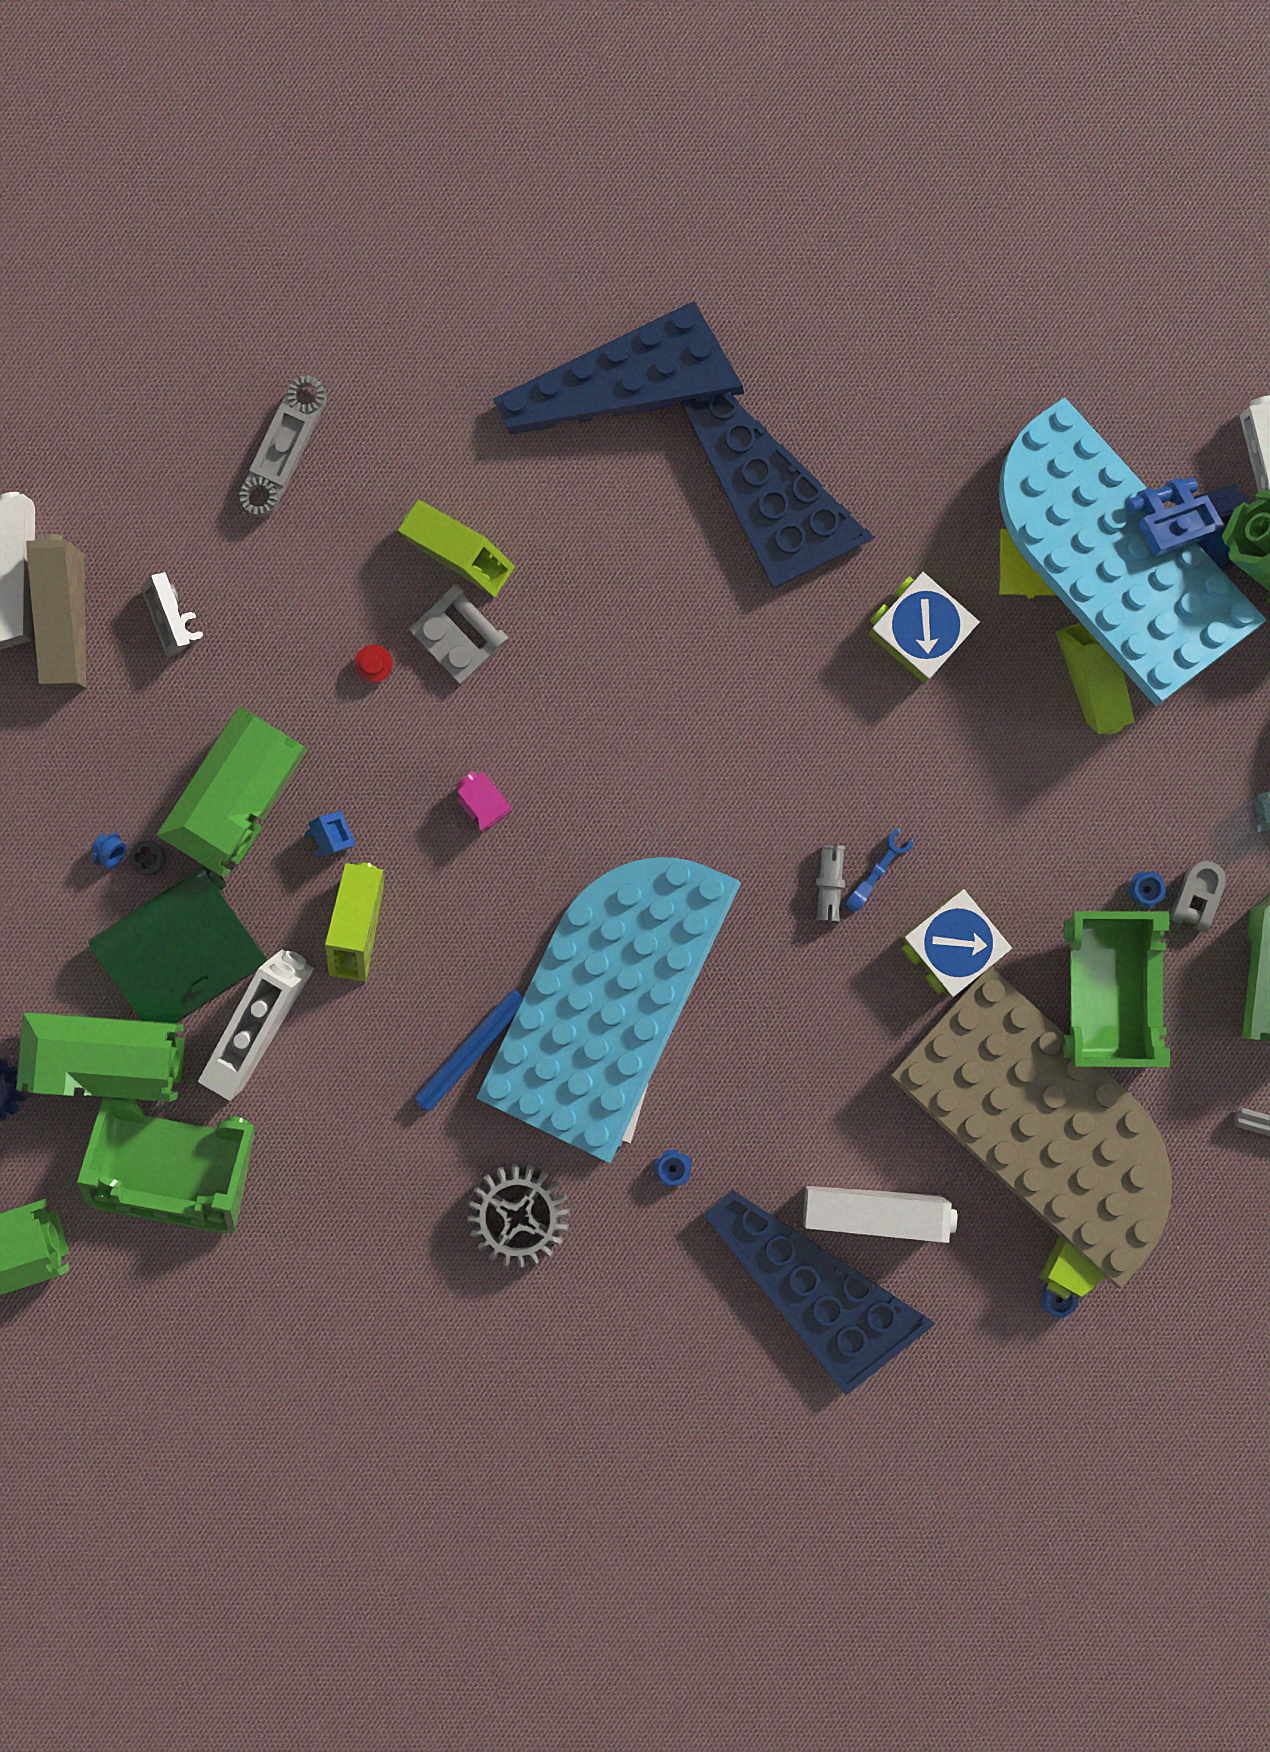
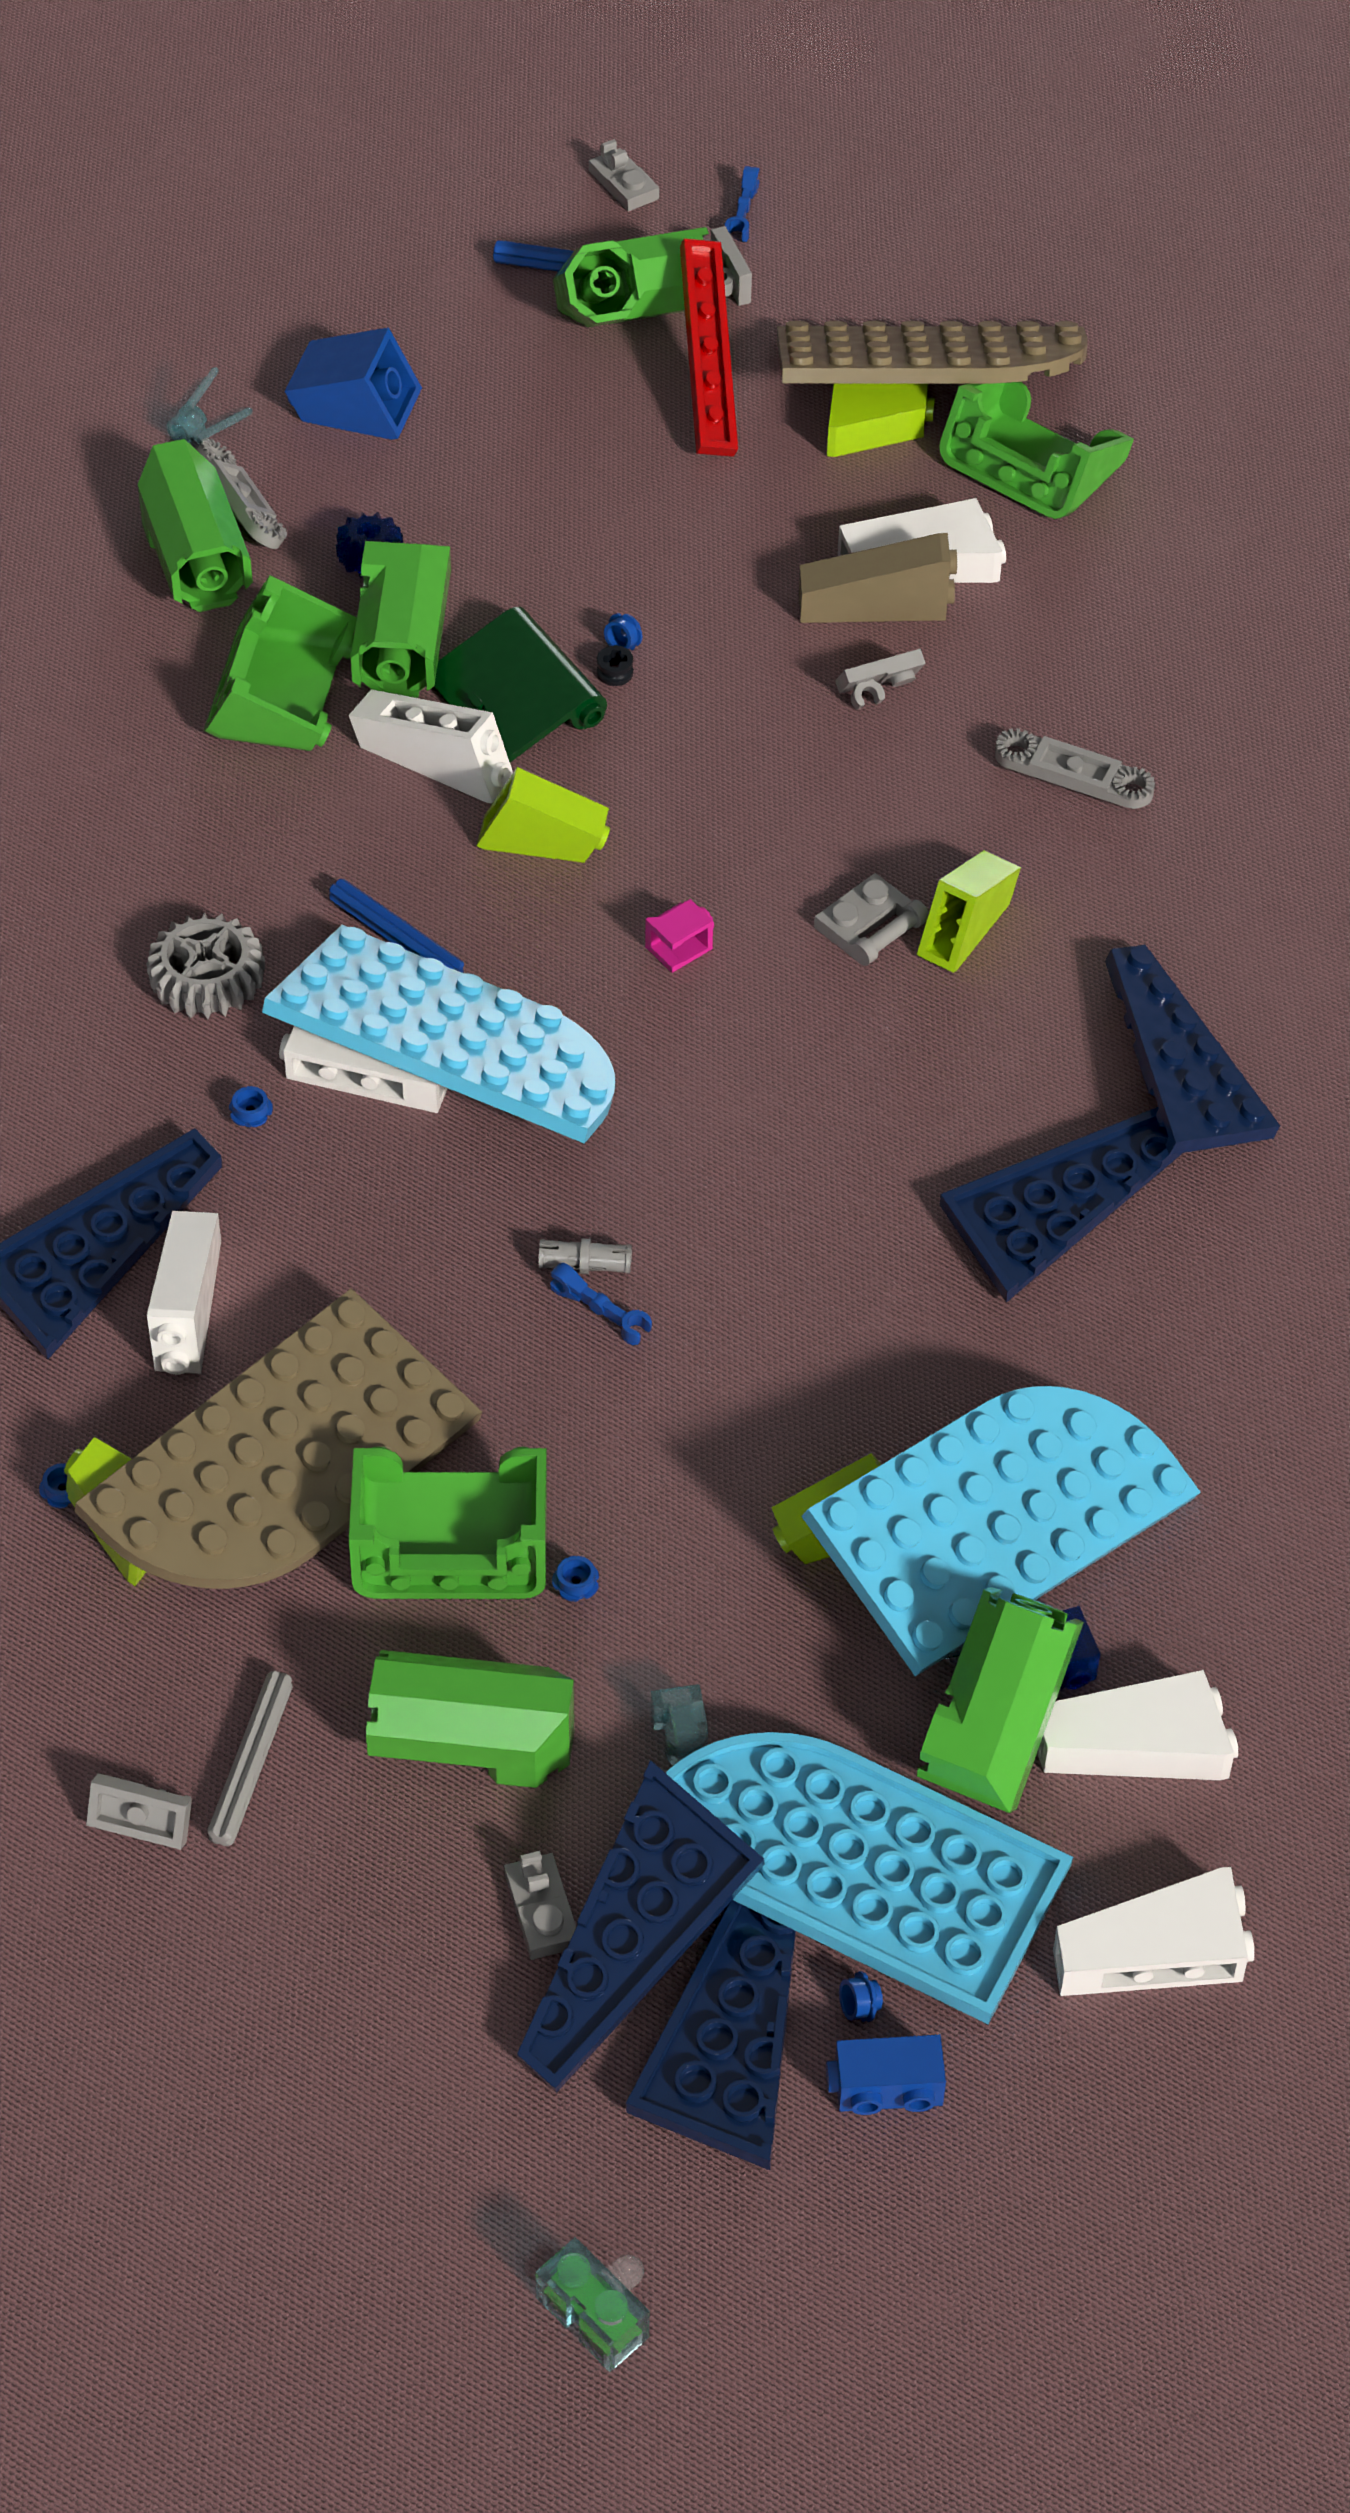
camera: 90 degrees right, 35 degrees down
bright green brick [157,706,308,877] -> none
blue tile [304,811,356,857] -> none
red plate [355,645,393,683] -> none
piece [868,572,980,683] -> none
piece [900,889,1012,997] -> none
blue plate [1125,477,1225,557] -> none
light grey plate [1169,861,1226,933] -> none

